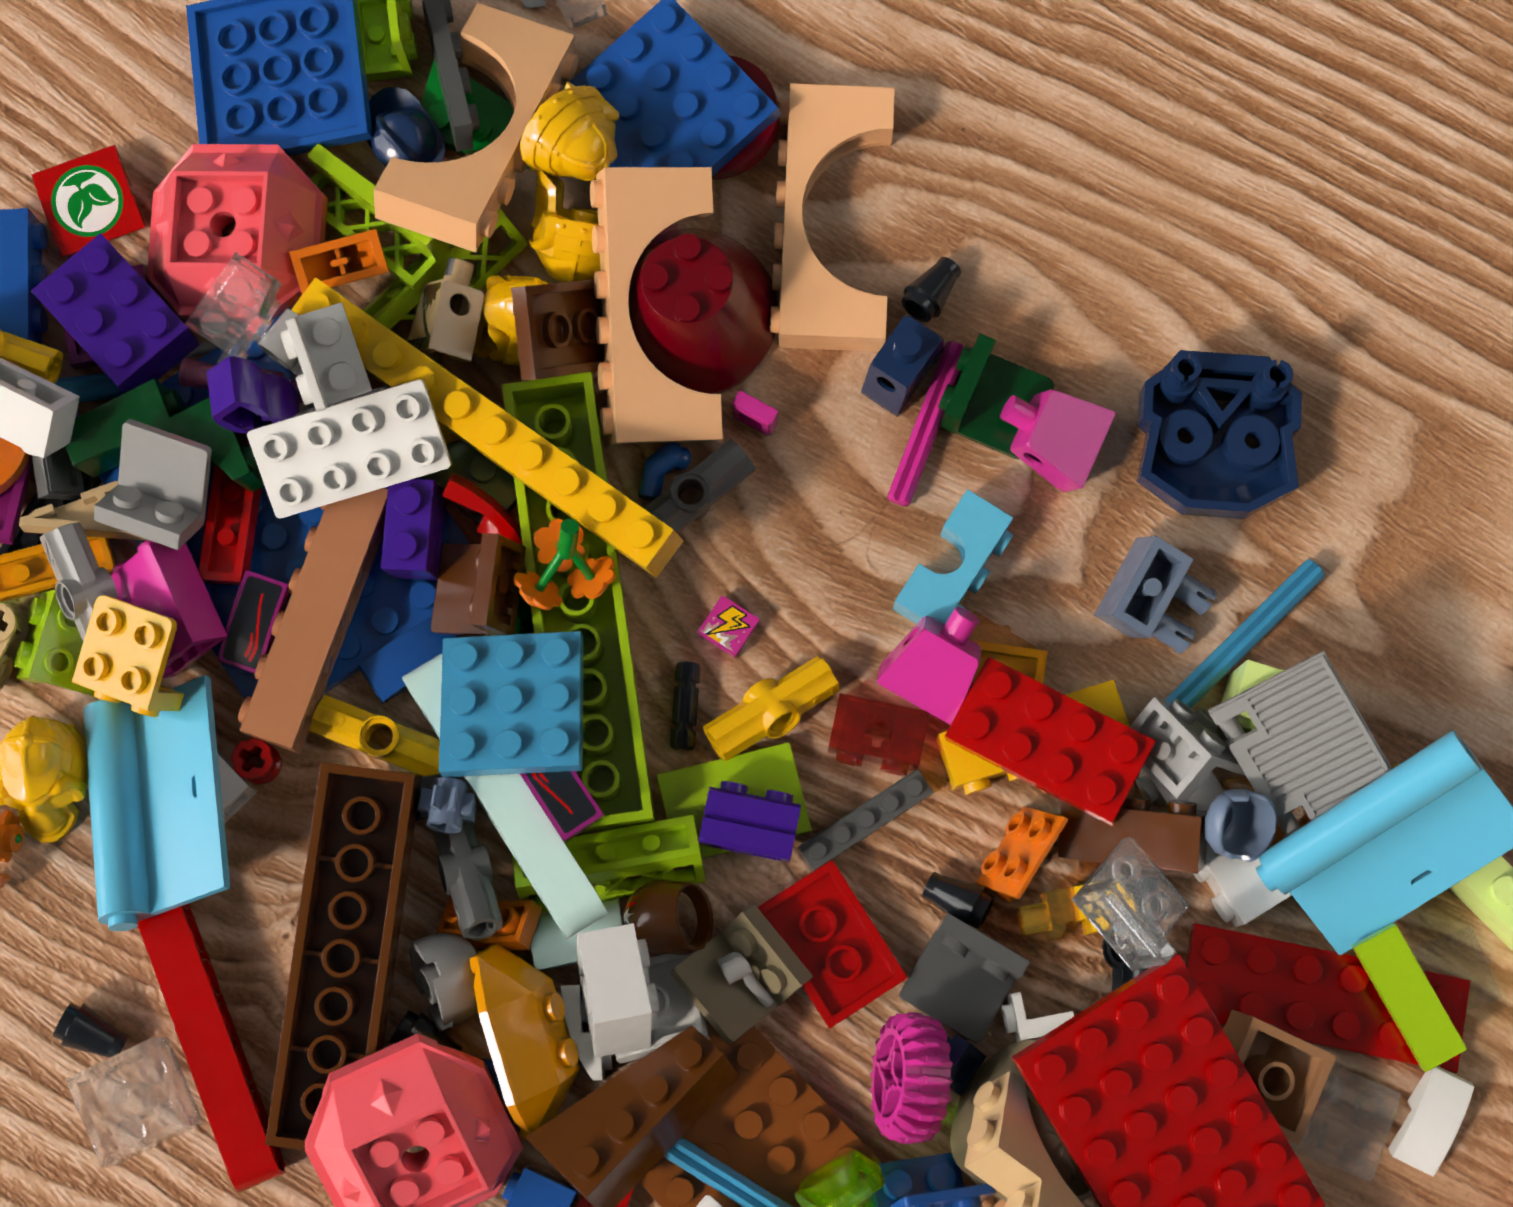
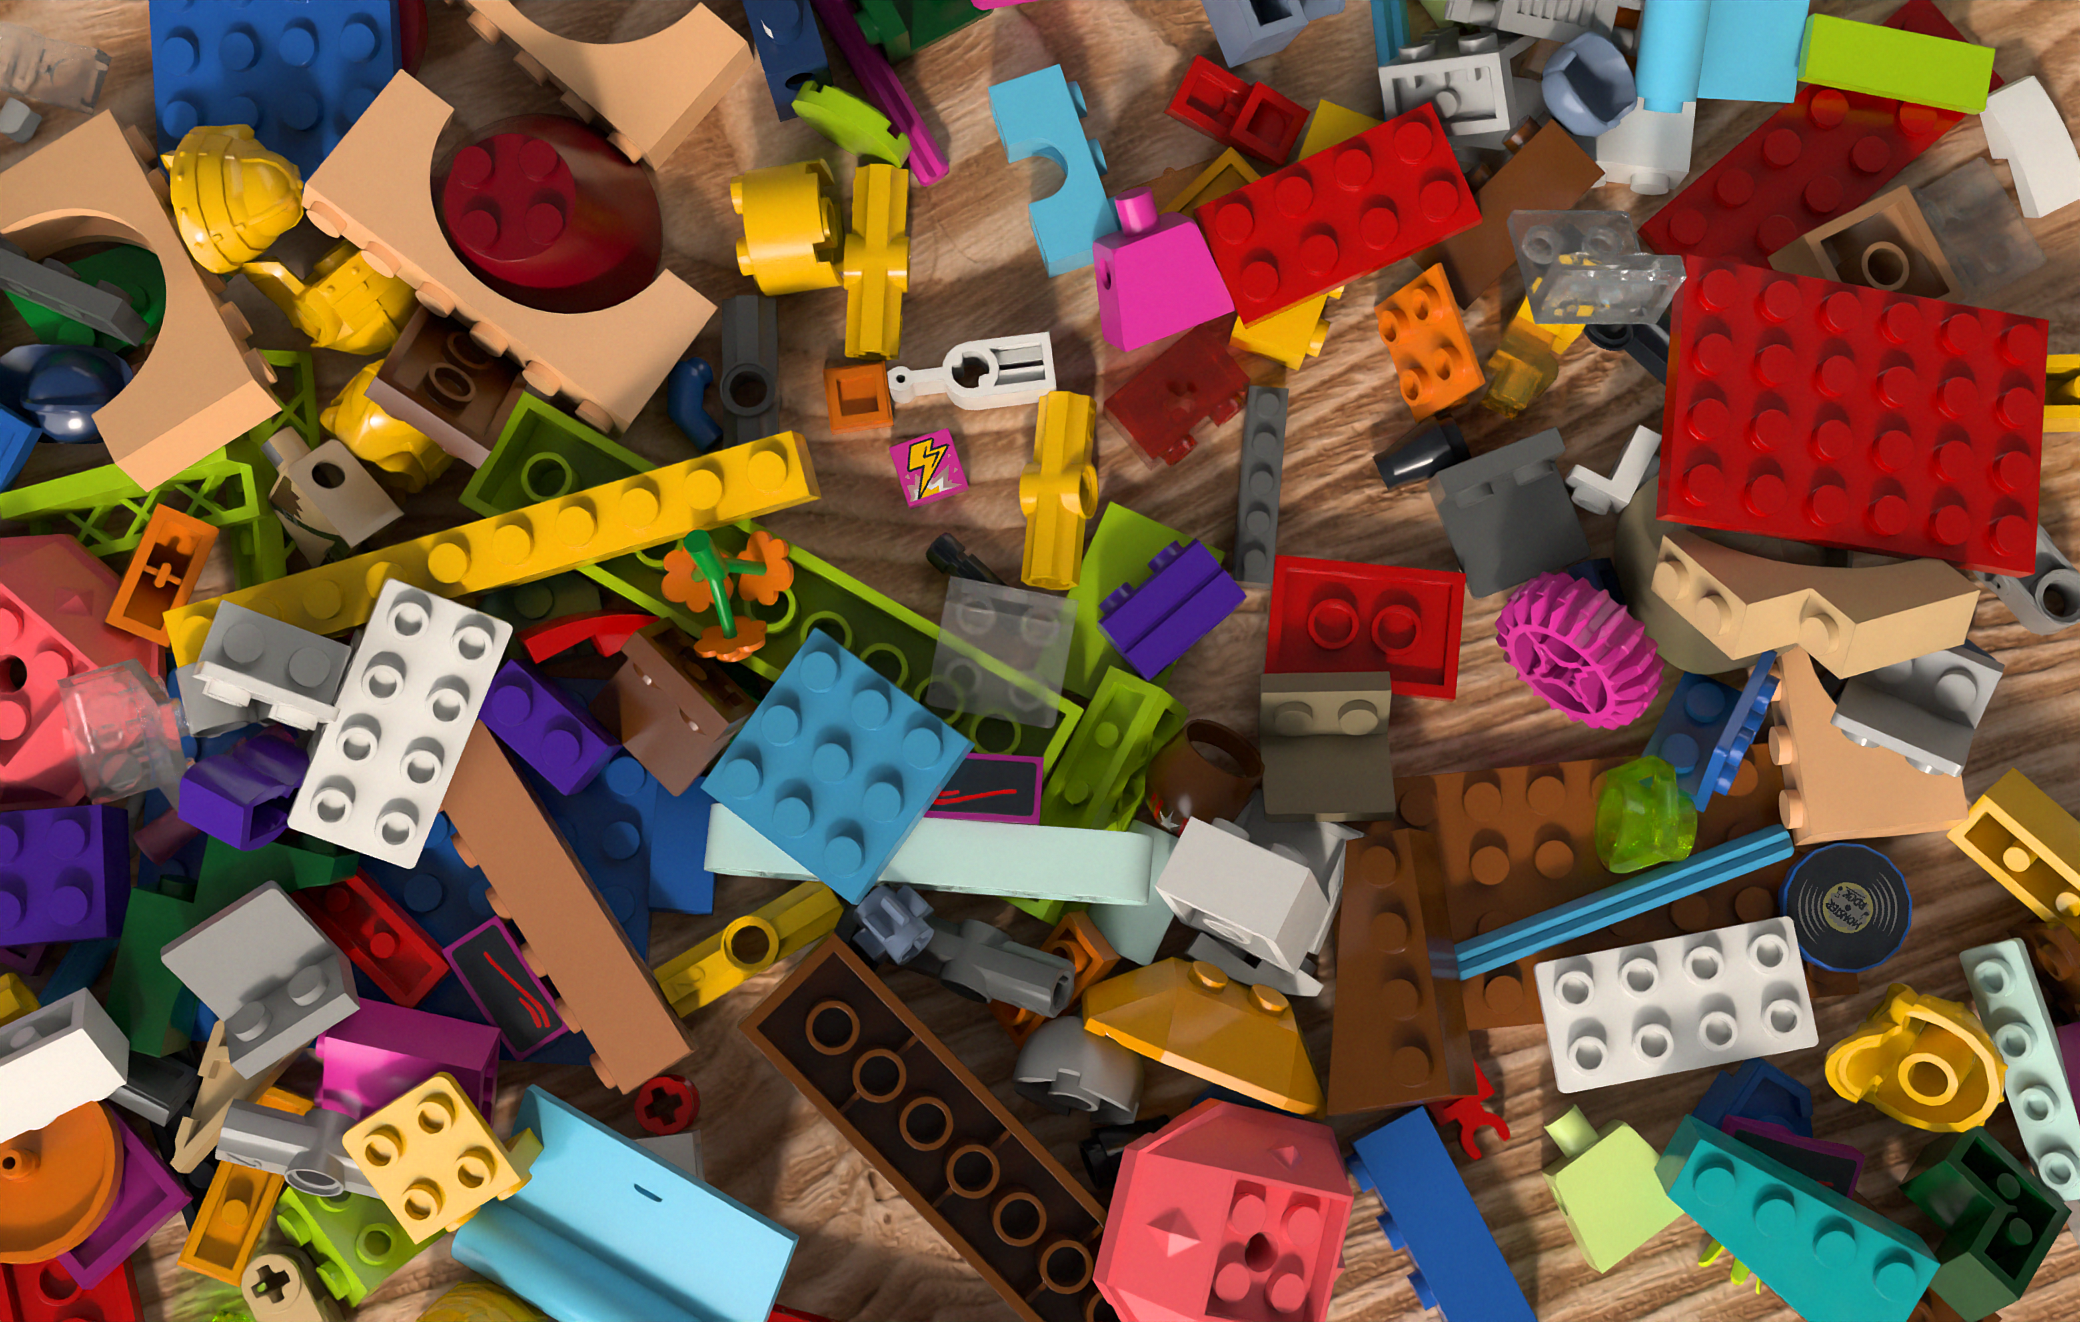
camera: 50 degrees left, 5 degrees up
light grey hand [718,952,774,1008] -> none
dark pink tile [732,390,779,436] -> none
none -> yellow brick [730,159,845,297]
none -> lime tile [791,80,912,169]
none -> orange tile [822,361,894,435]
none -> yellow piece [843,164,911,362]
none -> white piece [887,332,1056,410]
none -> clear bracket [926,576,1079,728]
none -> red slope [1163,54,1310,168]

